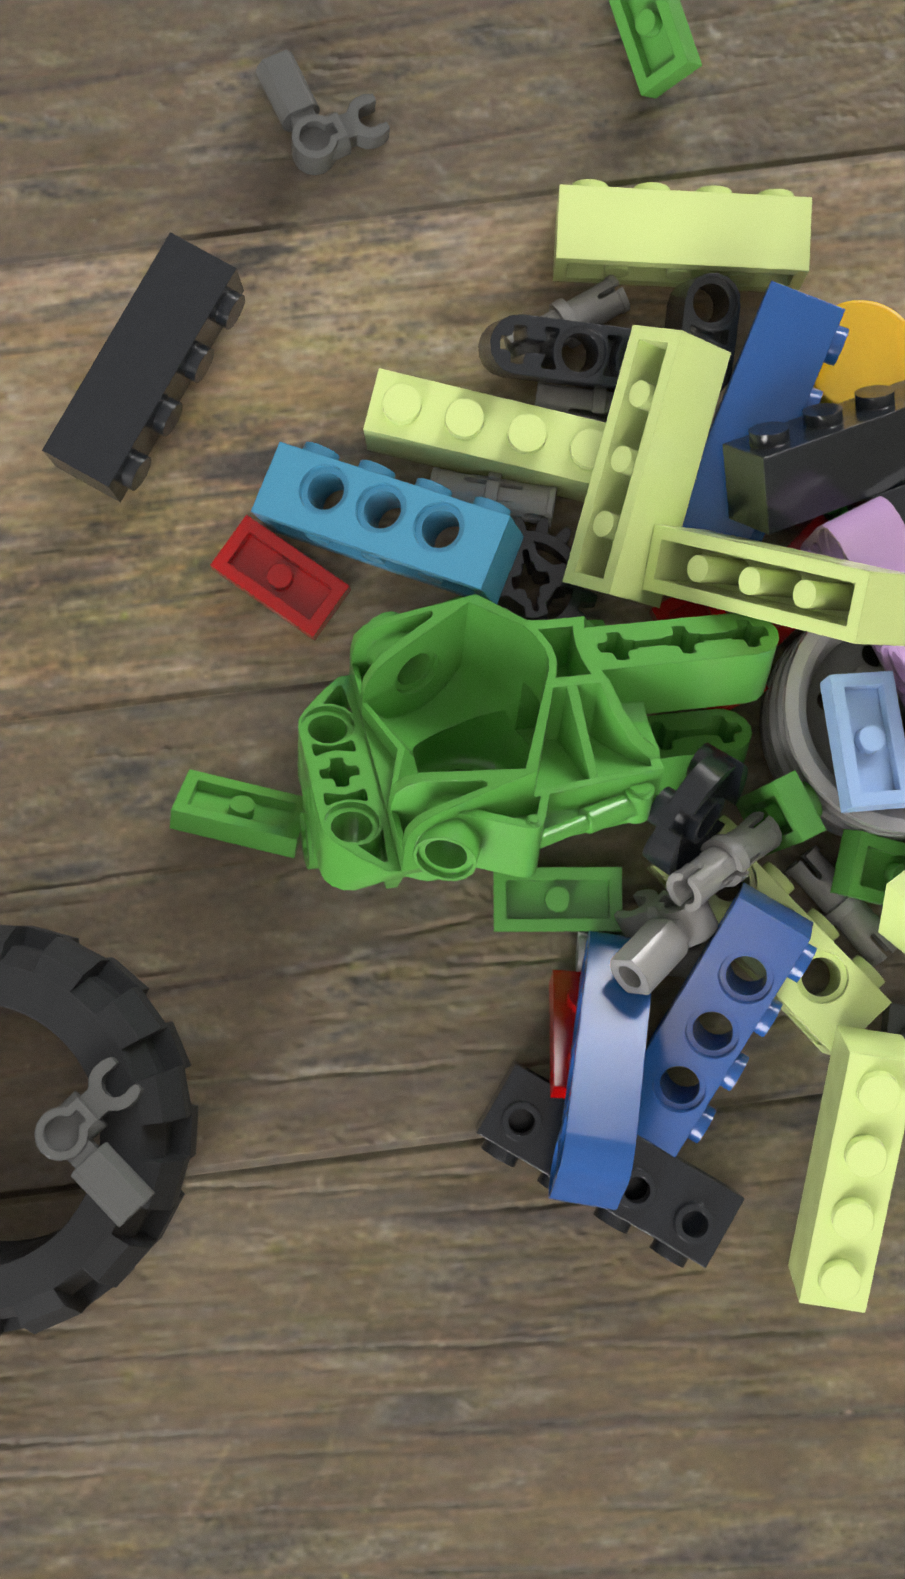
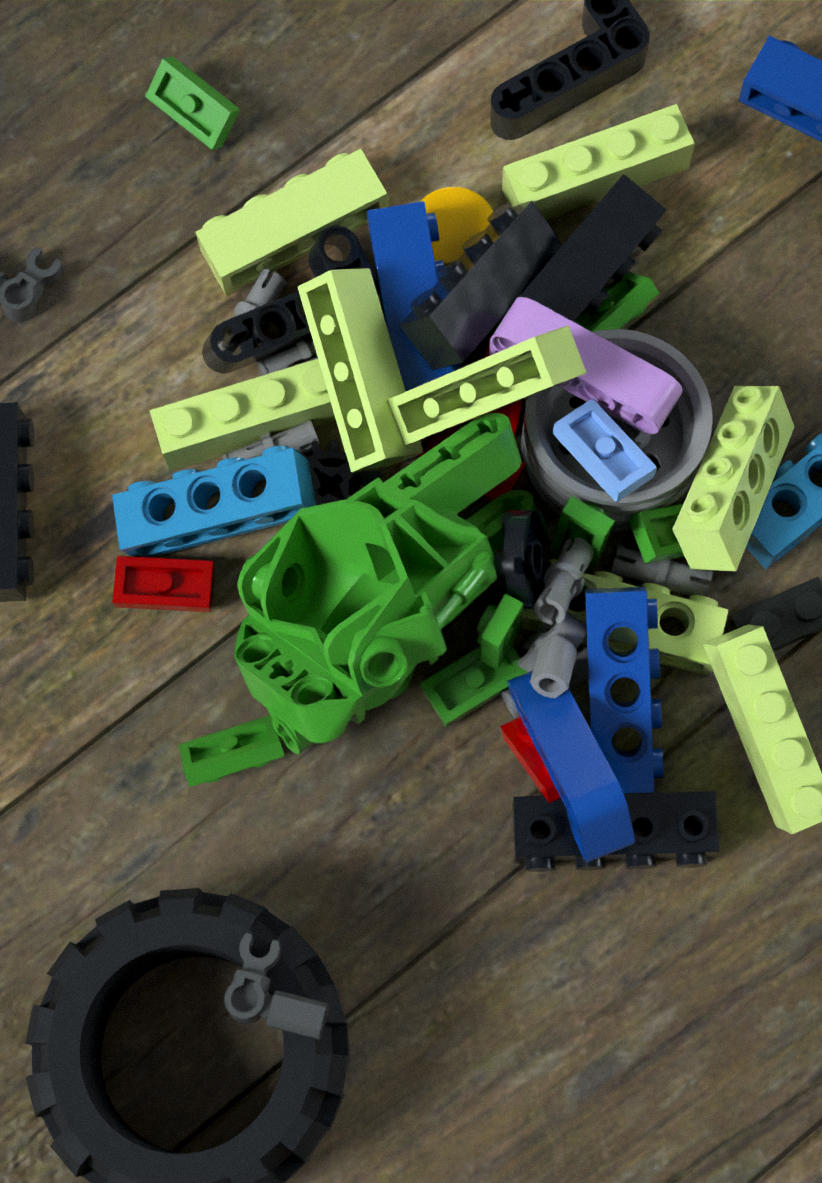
camera: 30 degrees left, 10 degrees down
none -> bright green plate [477,594,523,670]

